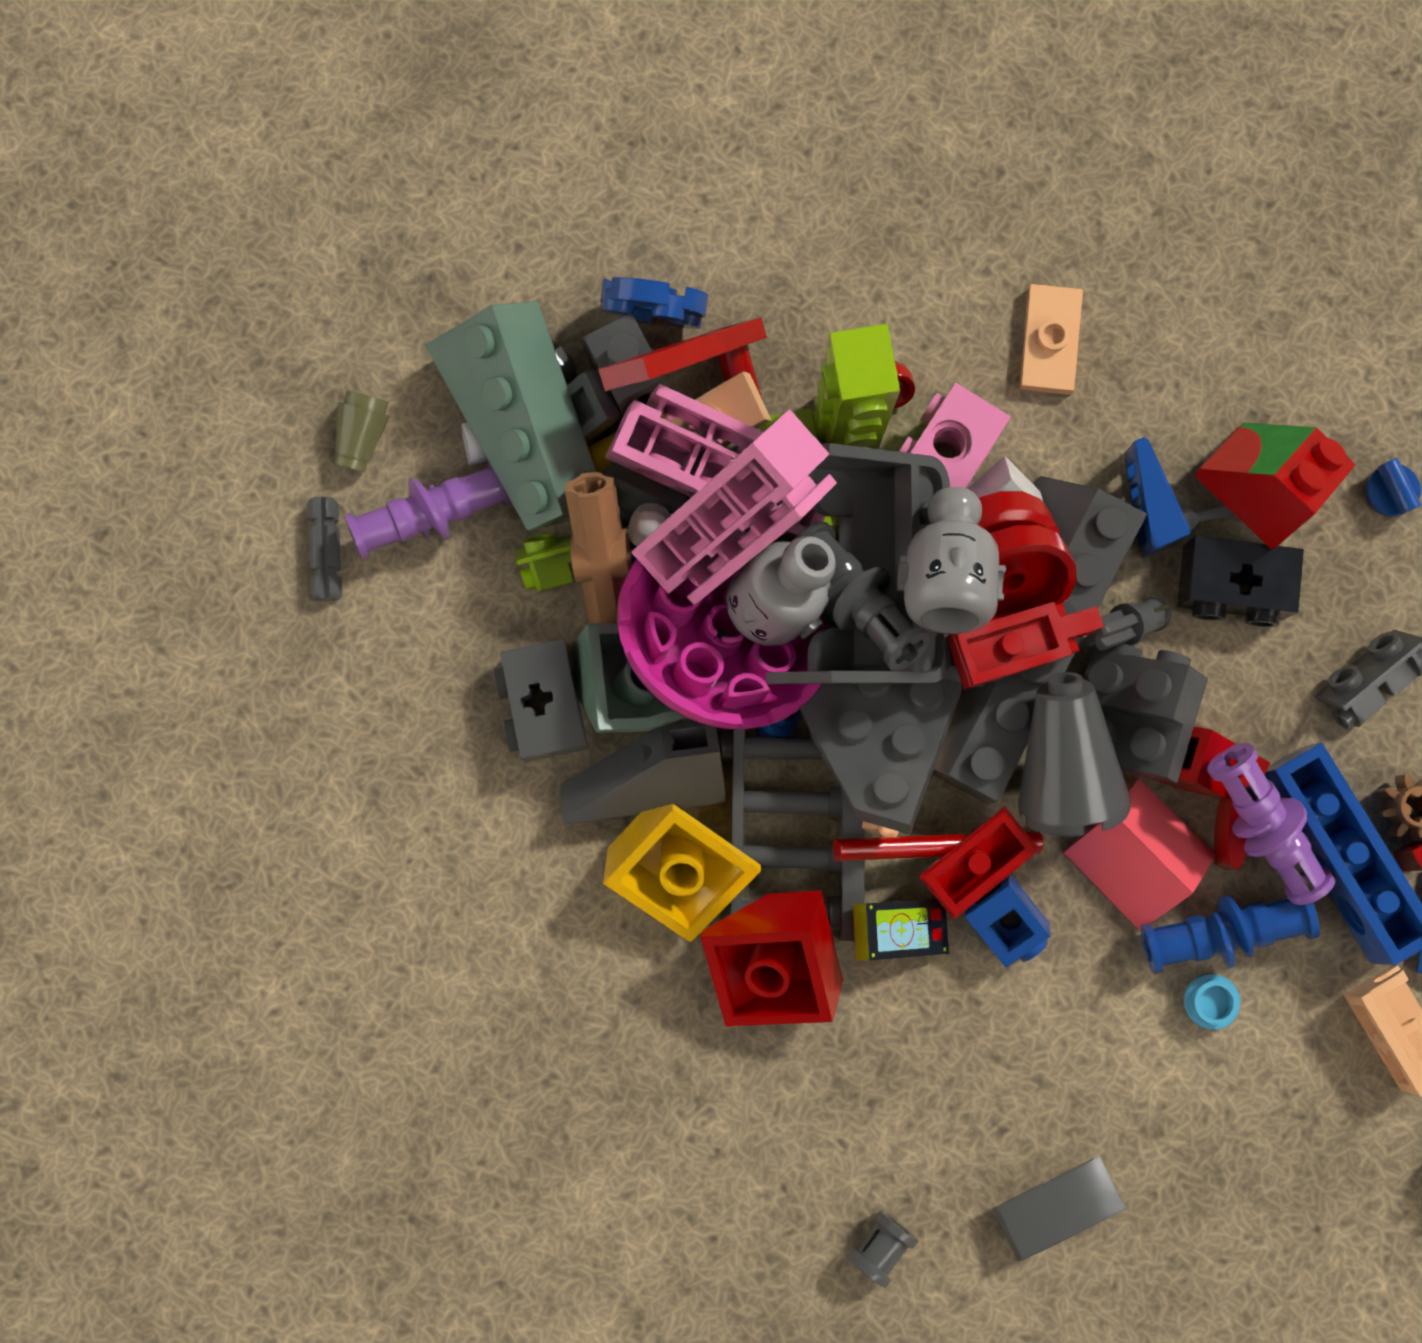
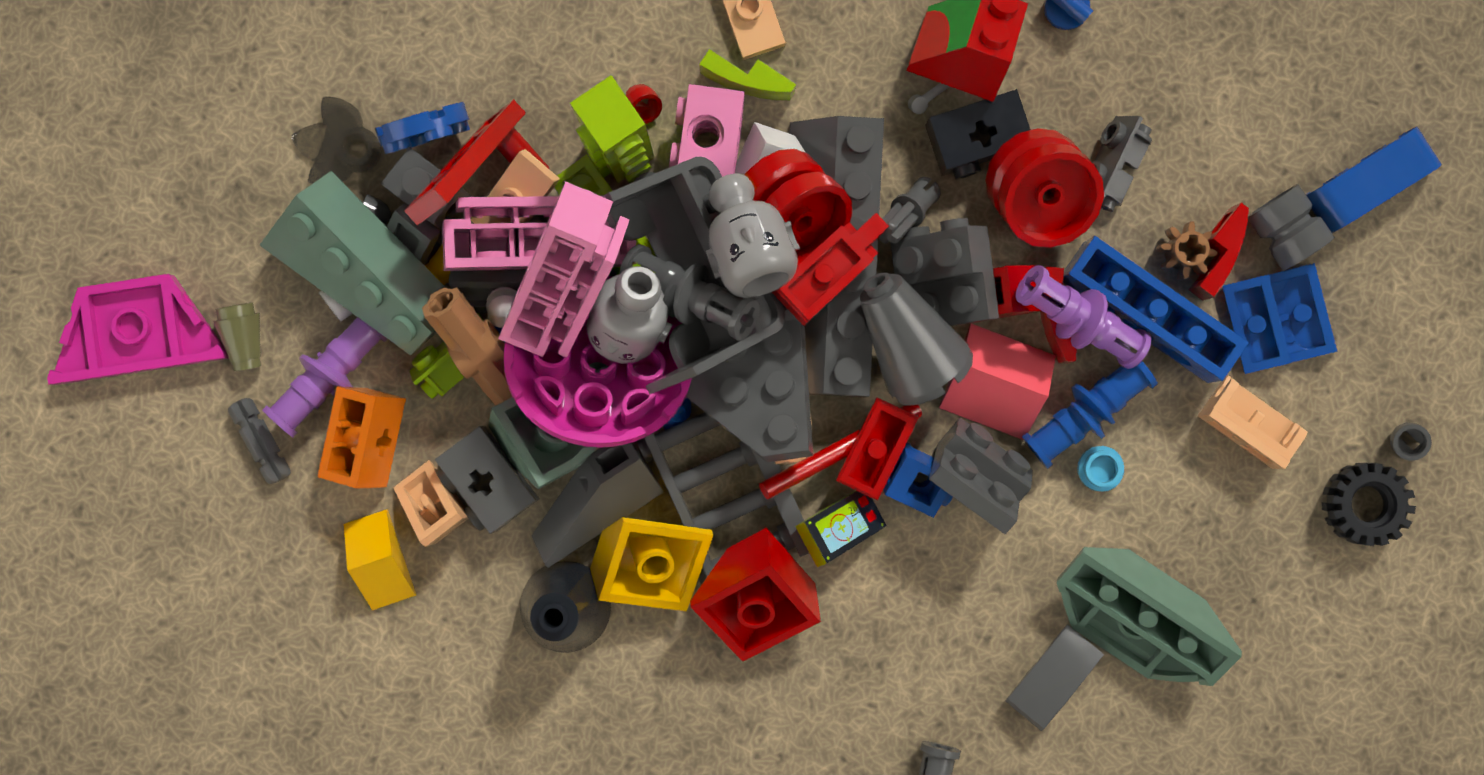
camera: 30 degrees left, 5 degrees up
blue slope [1124,437,1191,558] -> none
none -> dark pink wing [47,274,229,385]
none -> clear smoke plate [292,97,382,184]
none -> orange brick [317,386,406,488]
none -> yellow slope [343,509,416,610]
none -> light nougat slope [393,460,469,547]
none -> black cone [520,561,611,653]
none -> lime slope [699,49,796,101]
none -> dark grey plate [929,417,1033,535]
none -> red wheel [985,128,1104,248]
none -> sand green wedge [1056,547,1242,686]

